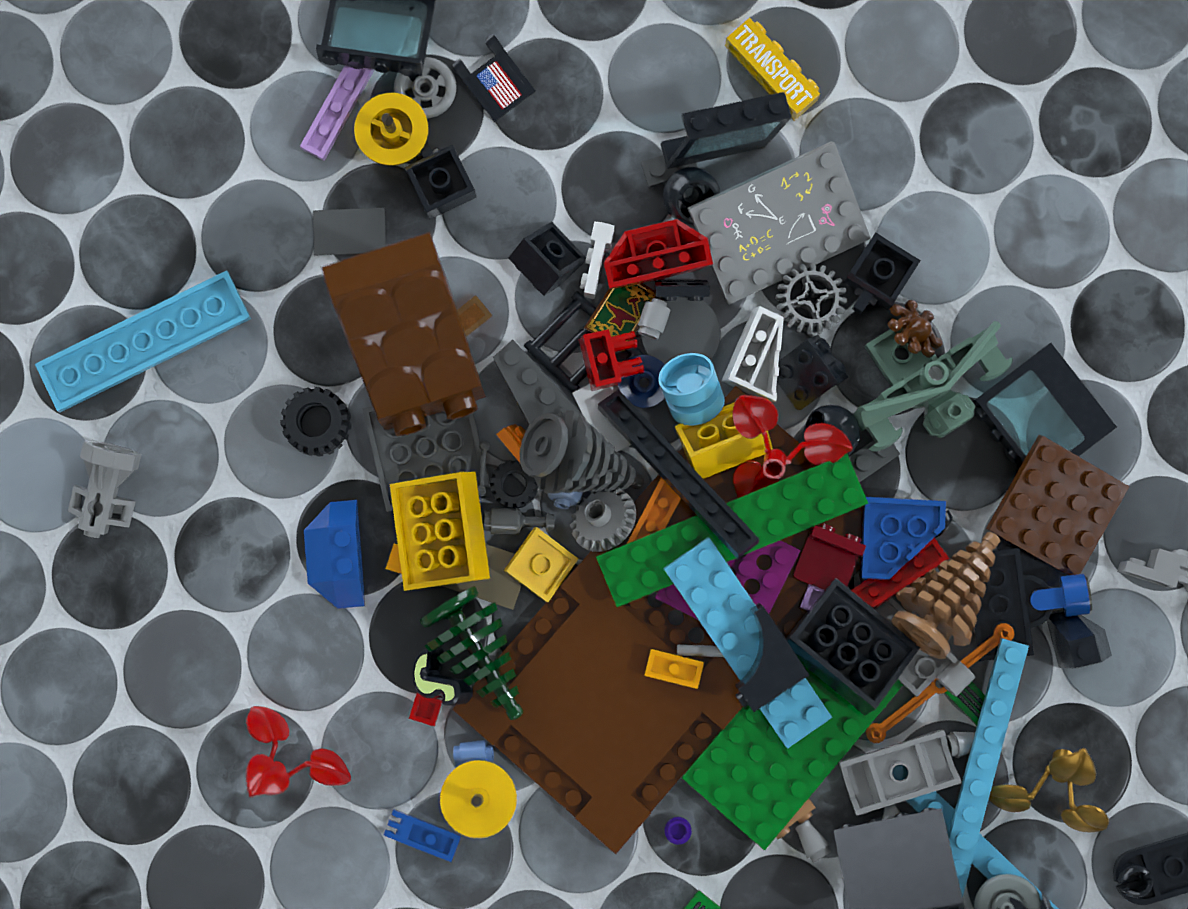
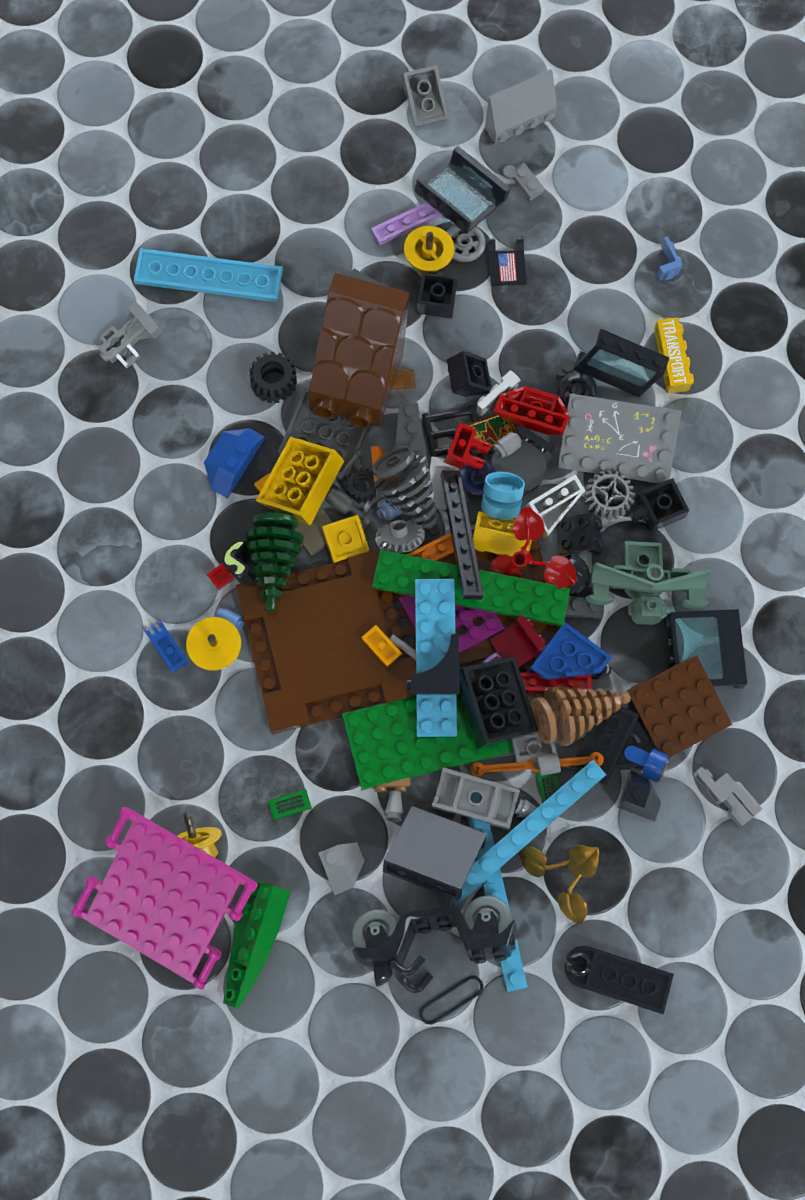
camera: 30 degrees right, 10 degrees down
red plant [246,706,351,797] -> none
dark purple plate [665,817,692,845] -> none
reddish brown animal [888,300,943,358] -> none

